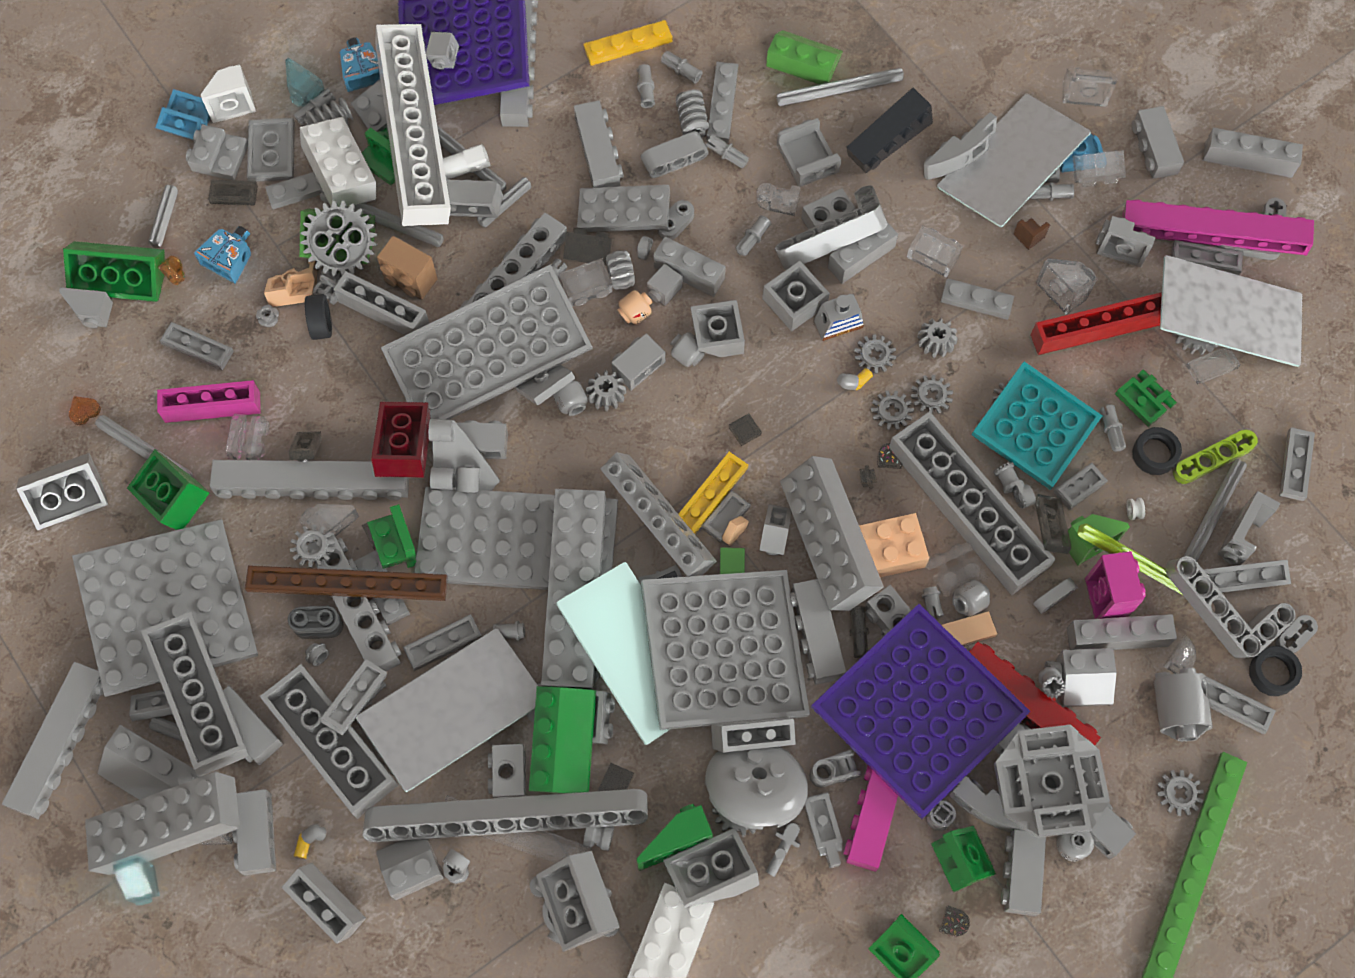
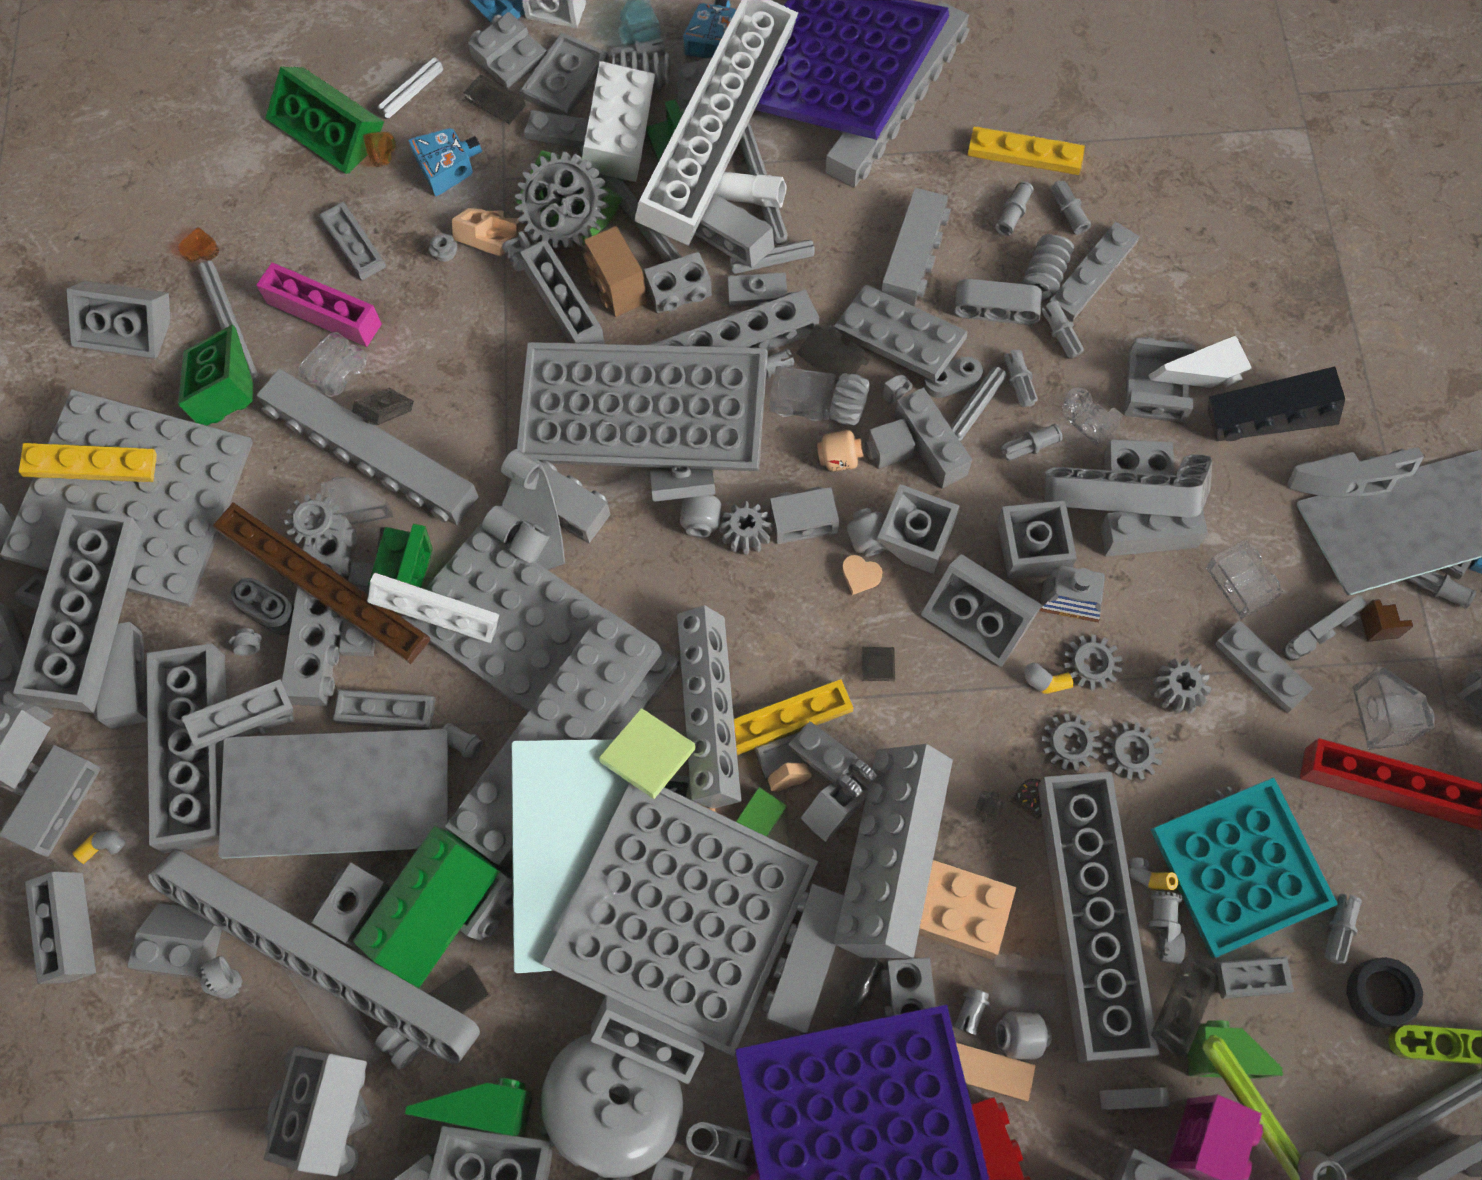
camera: 35 degrees right, 0 degrees up
light grey slope [59,287,113,328] -> none
black tyre [304,294,332,340] -> none
dark red brick [371,402,431,478] -> none
light grey brick [426,32,459,69] -> none
bright green slope [766,30,843,84] -> none
light grey axle [776,68,904,106] -> none
green plate [1115,369,1177,427] -> none
white bush [1126,498,1145,520] -> none
none -> yellow plate [19,443,157,482]
none -> white tile [367,573,500,643]
none -> clear brick [552,866,621,949]
none -> yellowish green tile [599,708,696,799]
none -> light grey brick [644,252,712,313]
none -> light grey plate [728,273,787,307]
none -> light grey hinge [788,721,876,797]
none -> light nougat tile [842,555,883,595]
none -> light grey slope [921,554,1042,667]
none -> light grey axle [950,366,1006,441]
none -> light grey axle [1004,349,1038,407]
none -> arm [1128,857,1178,890]
none -> white slope [1148,336,1252,388]
none -> light grey hinge [1282,595,1368,661]

